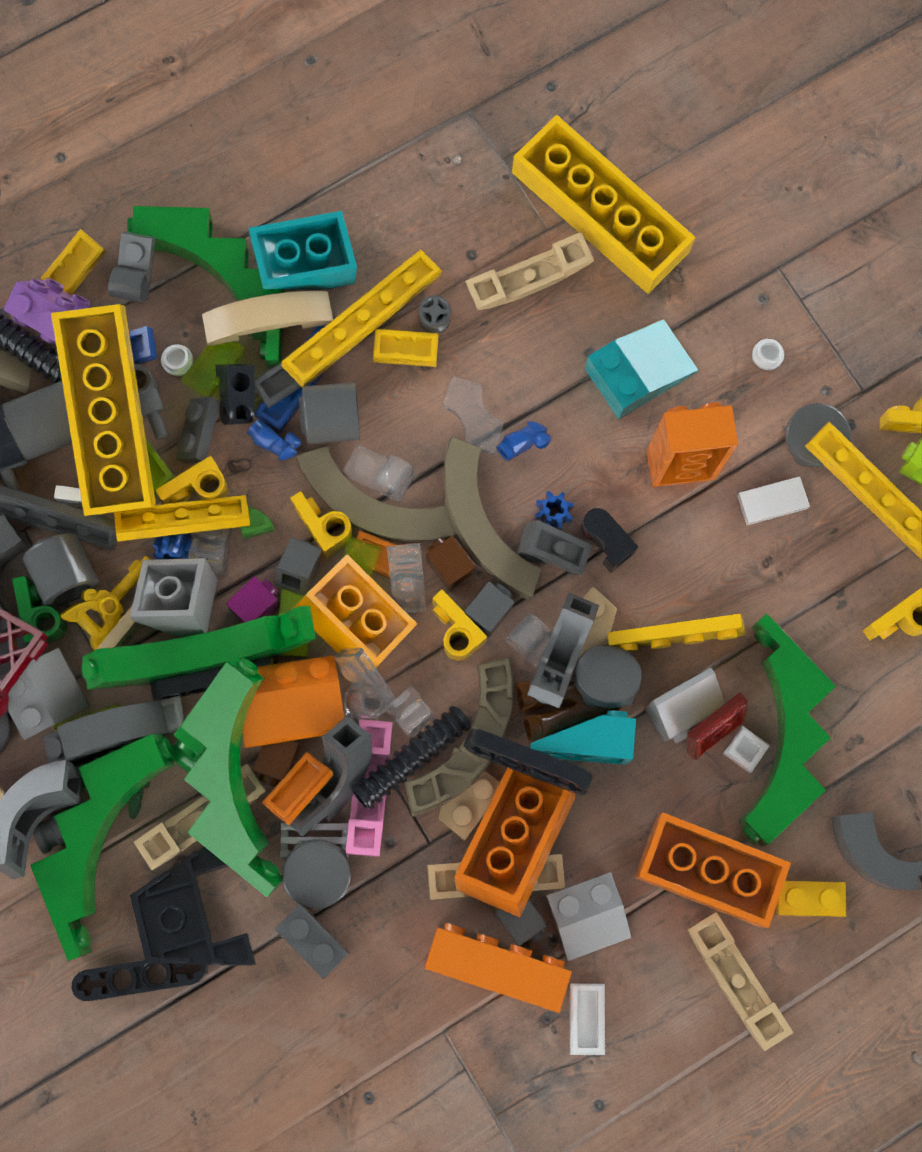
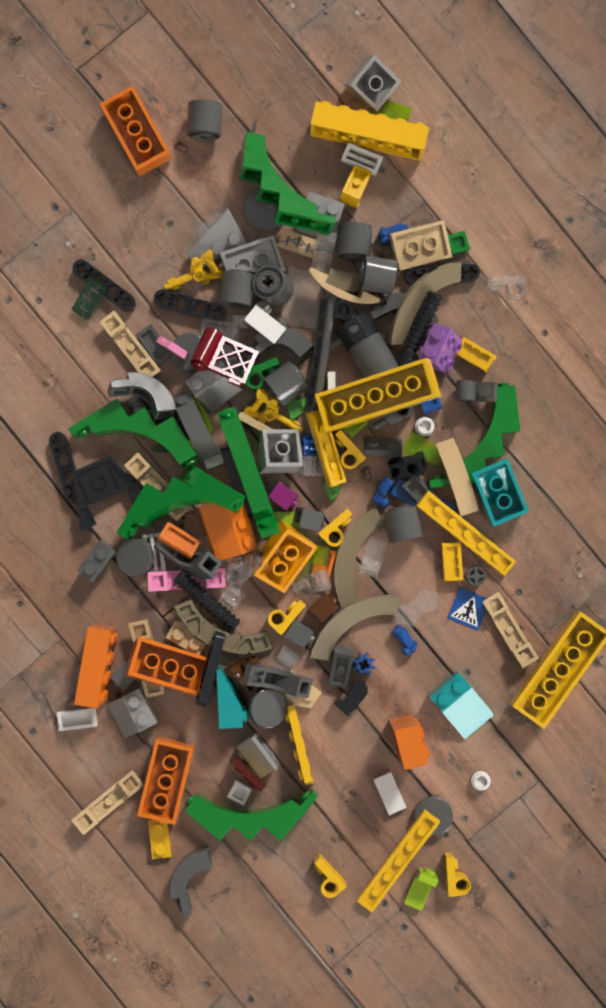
camera: 85 degrees right, 10 degrees up
none -> bright green tile [287,398,305,421]
none -> blue sticker [447,587,487,630]

